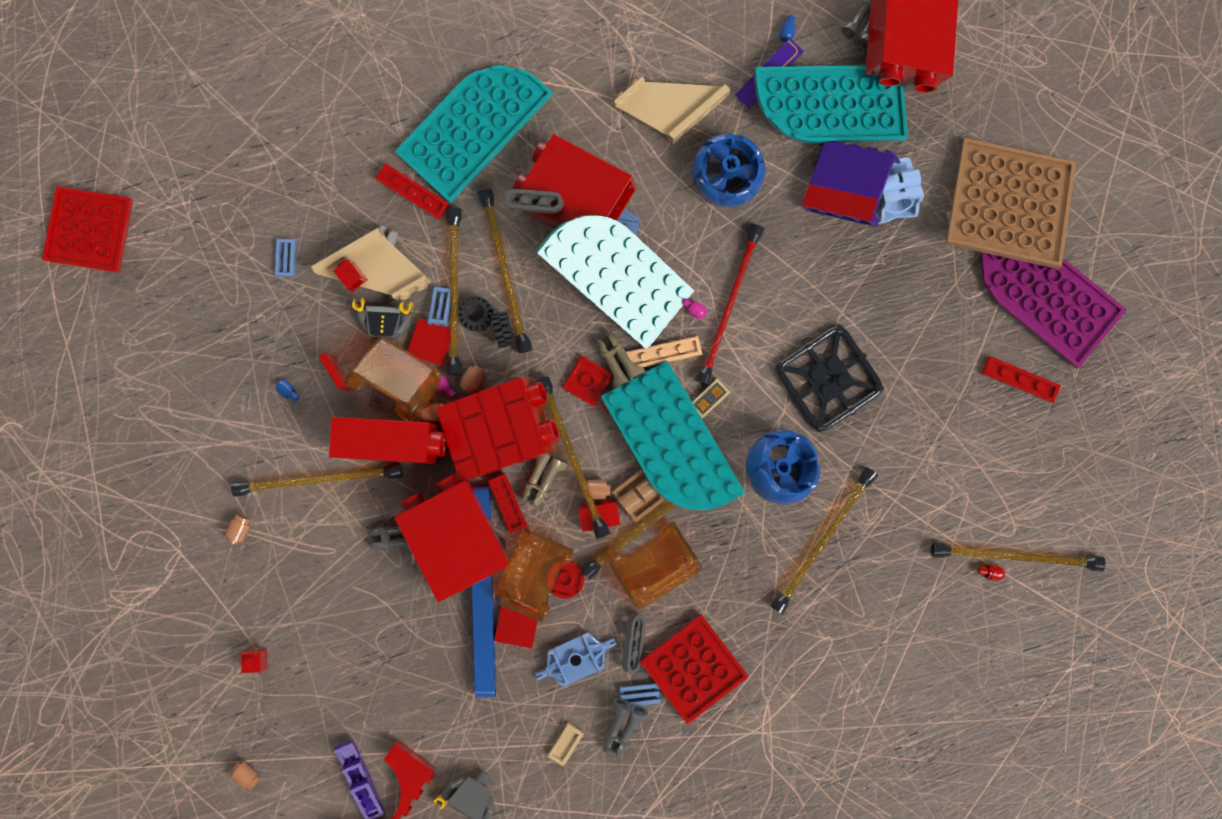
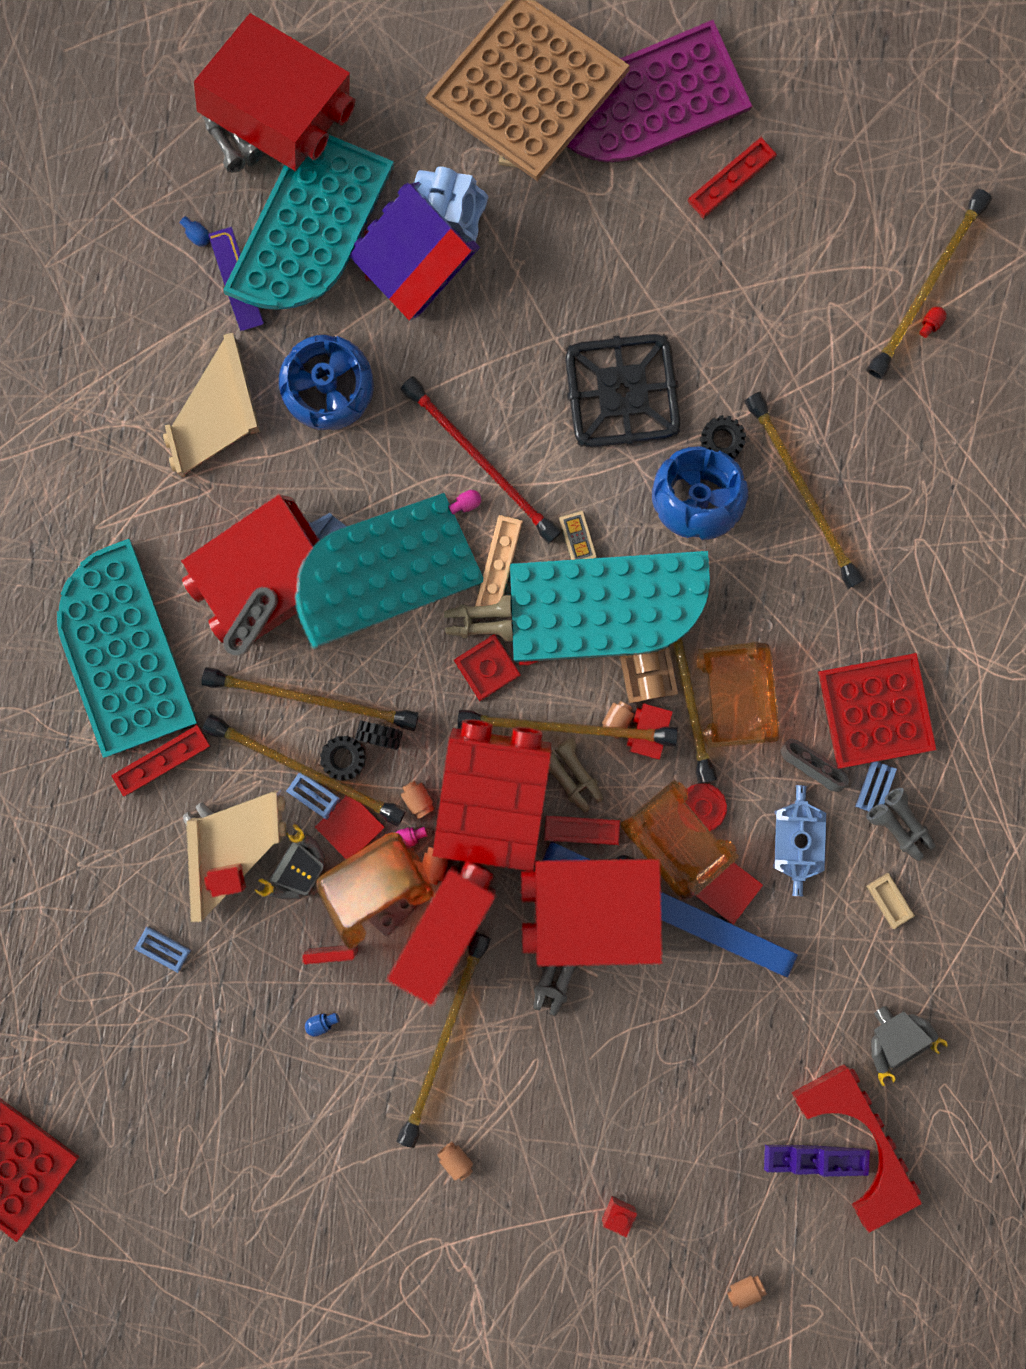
camera: 70 degrees left, 0 degrees up
none -> black tyre [700,415,746,459]

